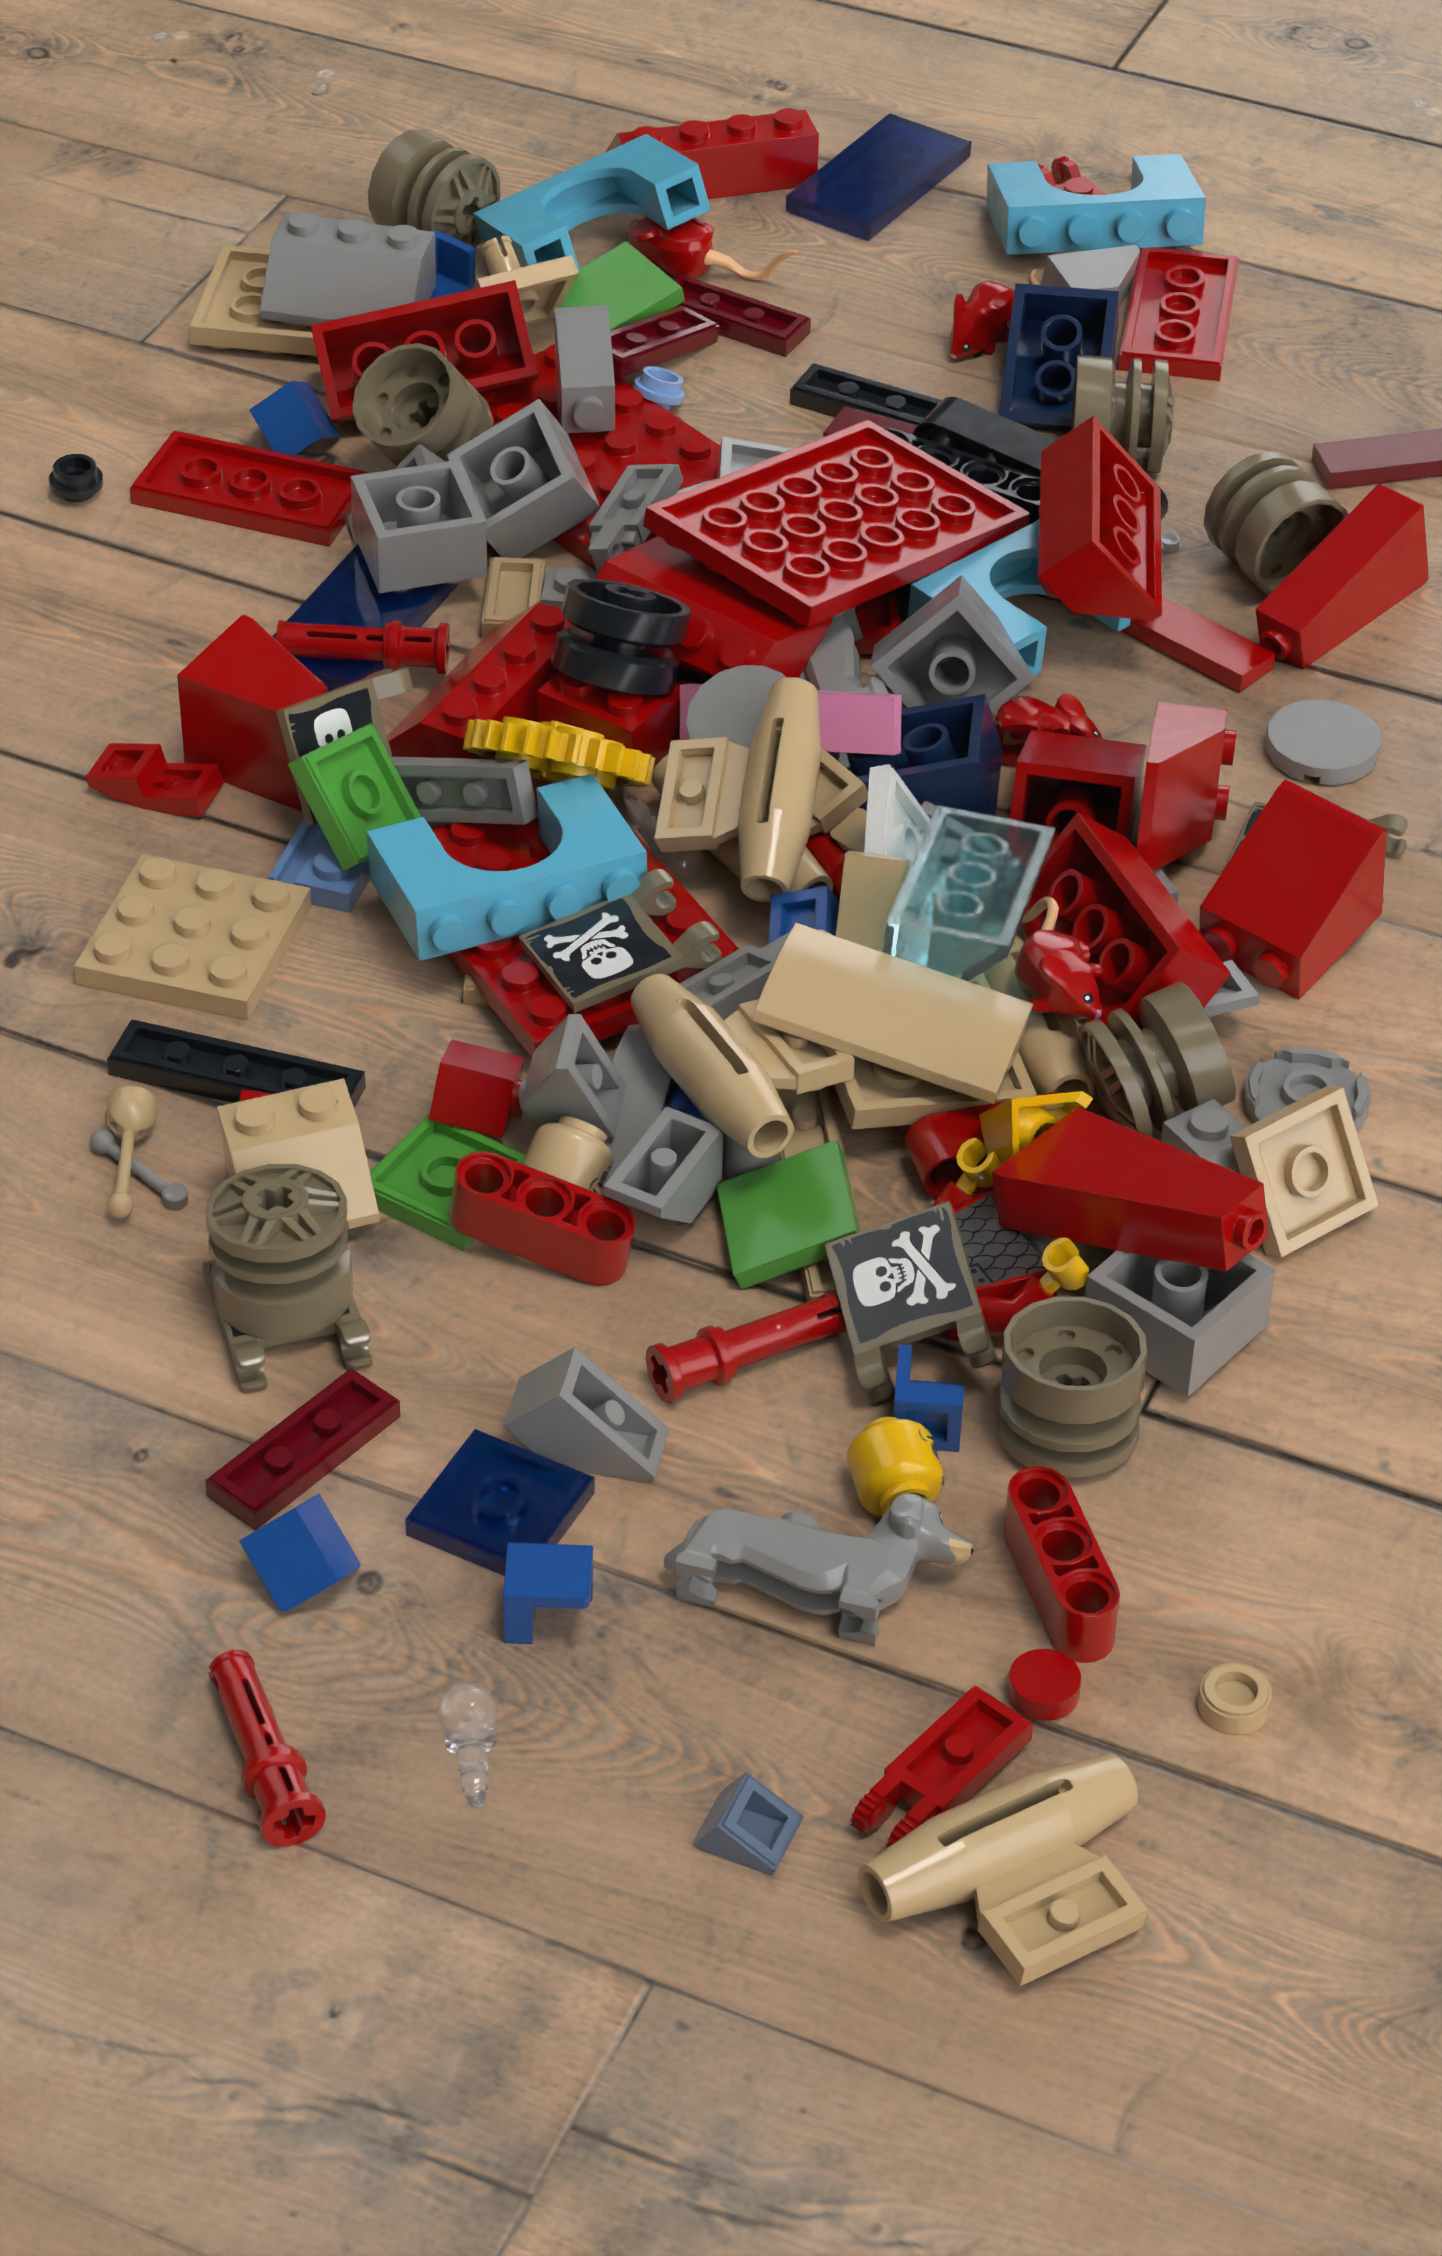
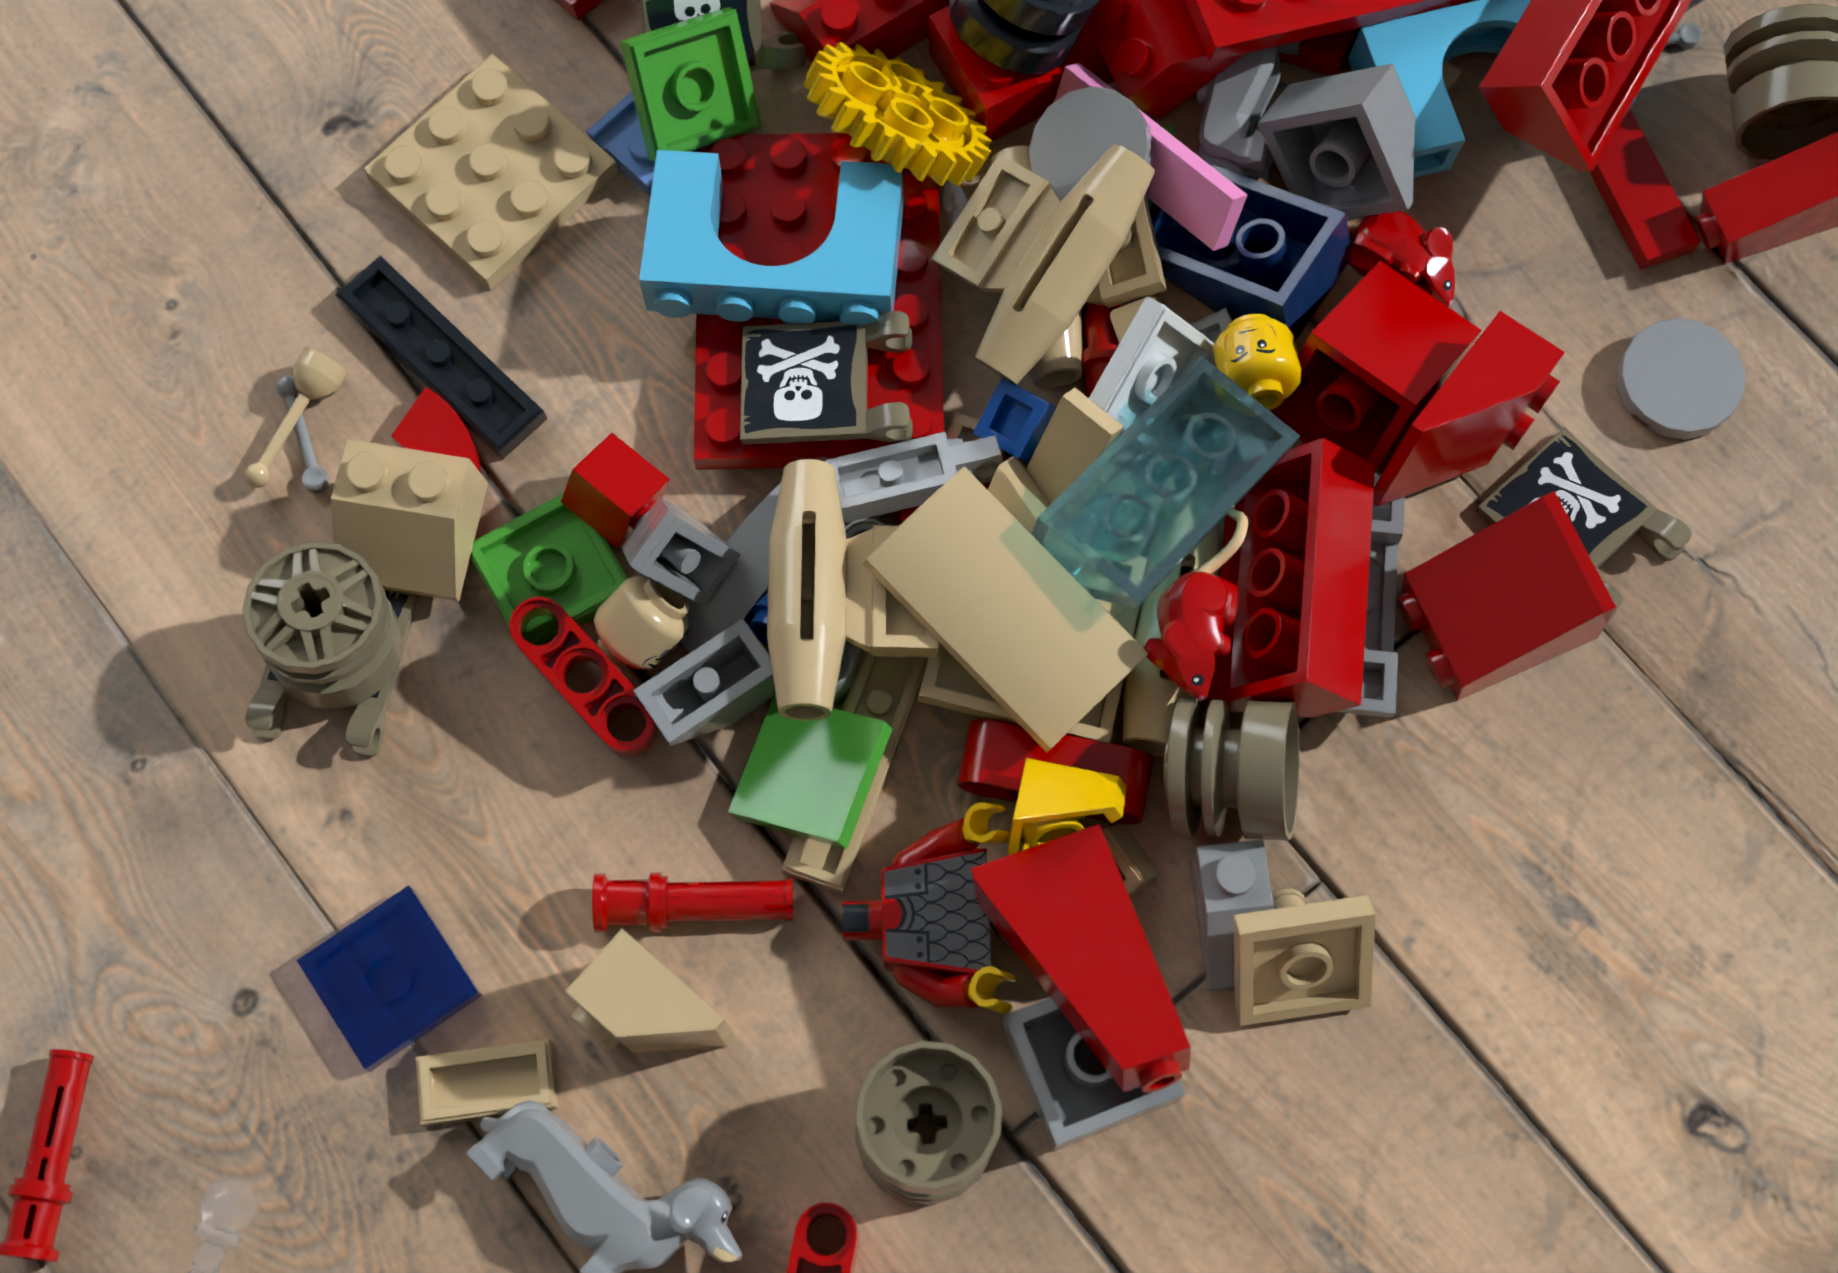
camera: 30 degrees right, 30 degrees up
dark red tile [205,1368,401,1531] -> none
blue panel [239,1493,360,1612] -> none
light grey plate [390,757,538,825] -> none
light grey slope [503,1347,669,1483] -> none
blue panel [503,1542,593,1644] -> none
flag [825,1201,997,1403] -> none
yellow head [847,1417,945,1517] -> none
blue panel [893,1344,964,1452] -> none
light grey tile [1243,1047,1371,1132] -> none
none -> tan tile [416,1039,558,1127]
none -> tan slope [565,929,736,1054]
none -> yellow head [1214,314,1301,412]

